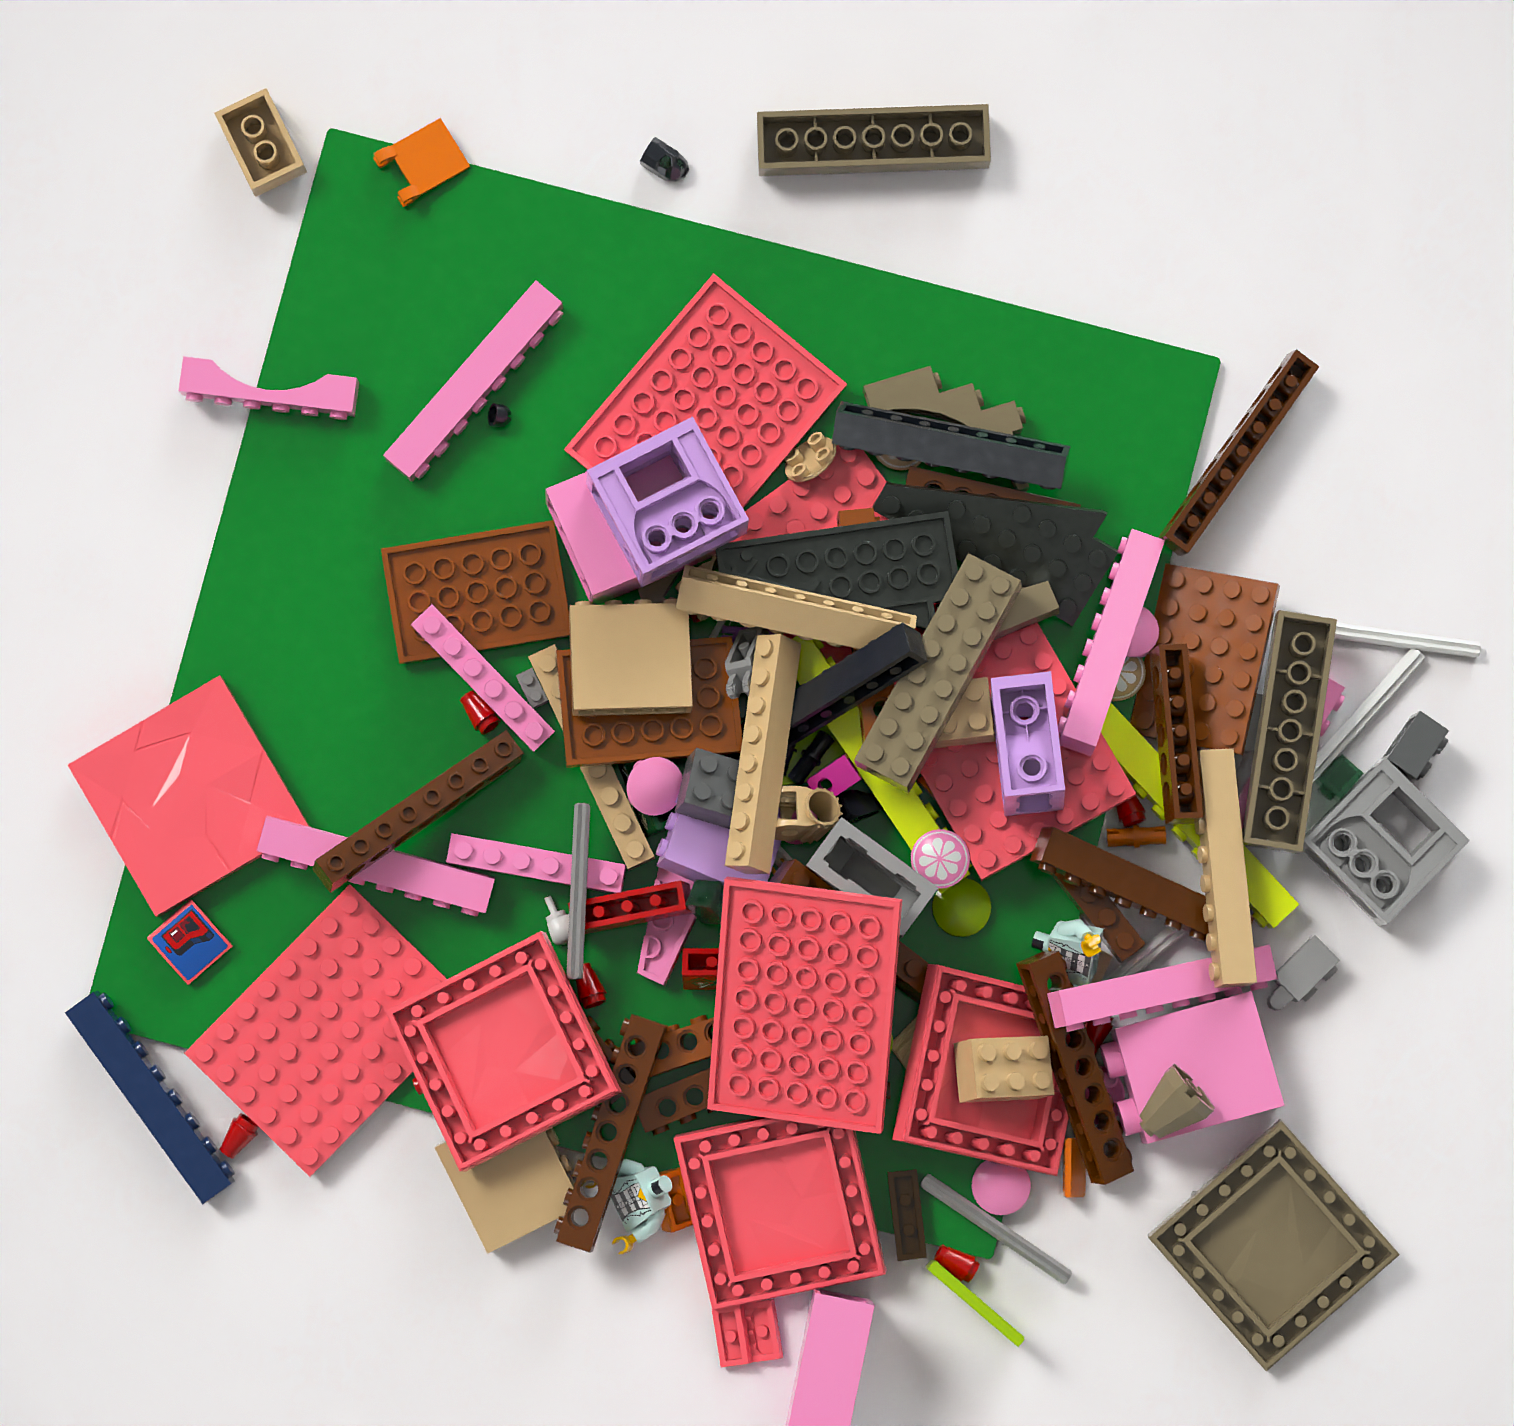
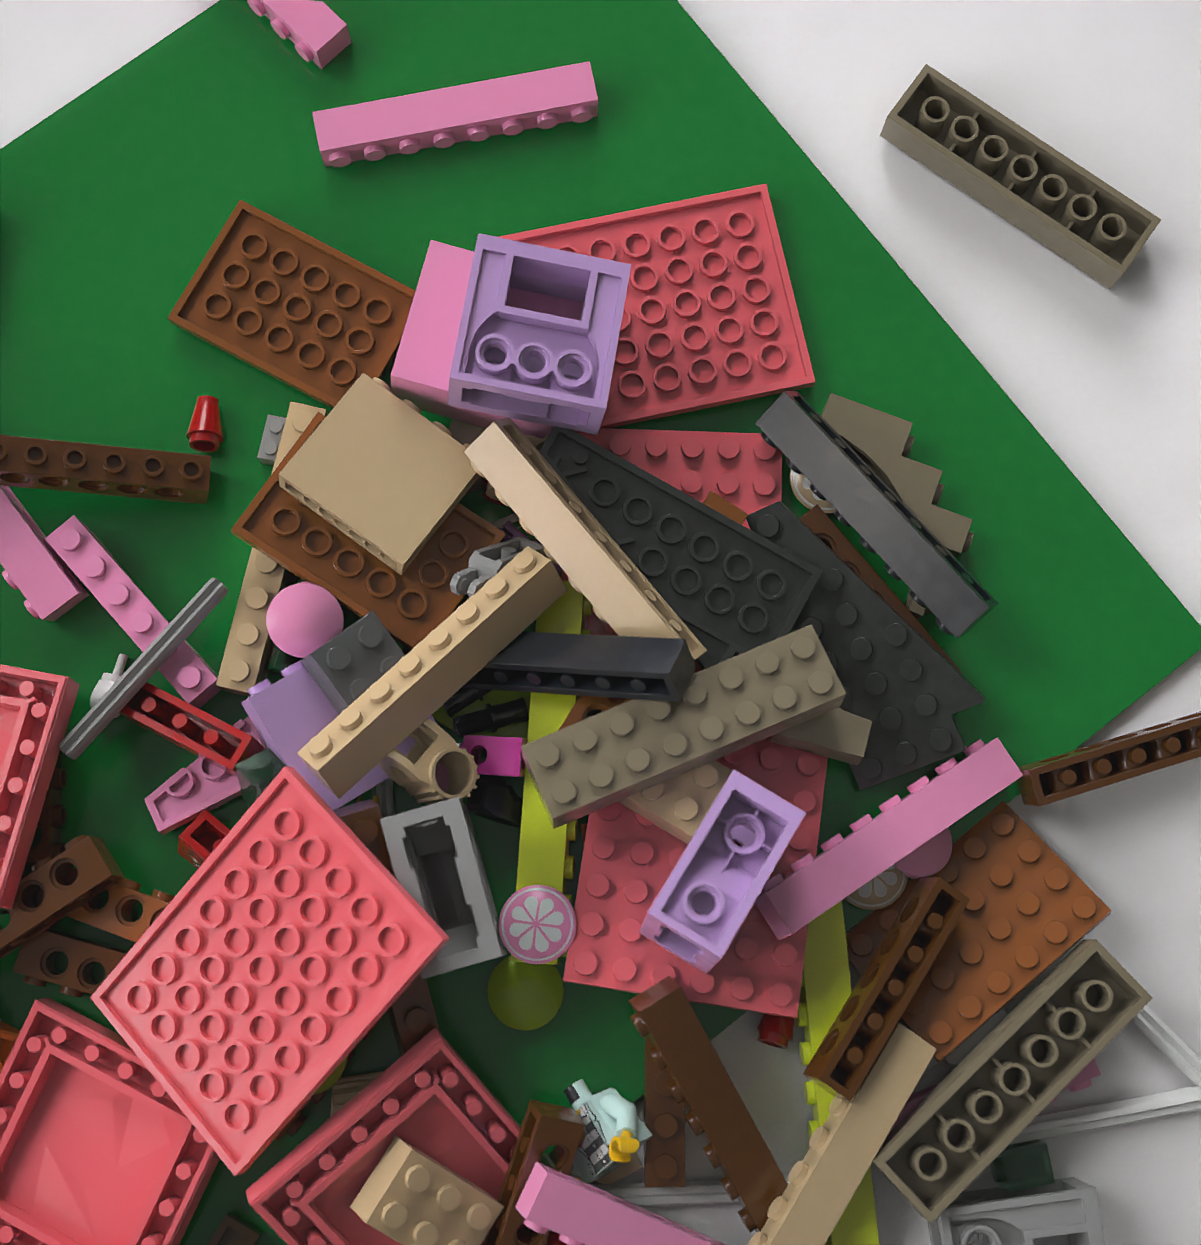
camera: 35 degrees right, 5 degrees down
bright pink arch [411,605,555,752] -> none
black hinge [487,403,511,427] -> none
red cone [576,963,607,1009] -> none
black rock [640,137,689,181] -> none
tan dish [784,432,836,482] -> none
orange pin [1107,825,1166,848] -> none
dark grey brick [1382,711,1449,782] -> none

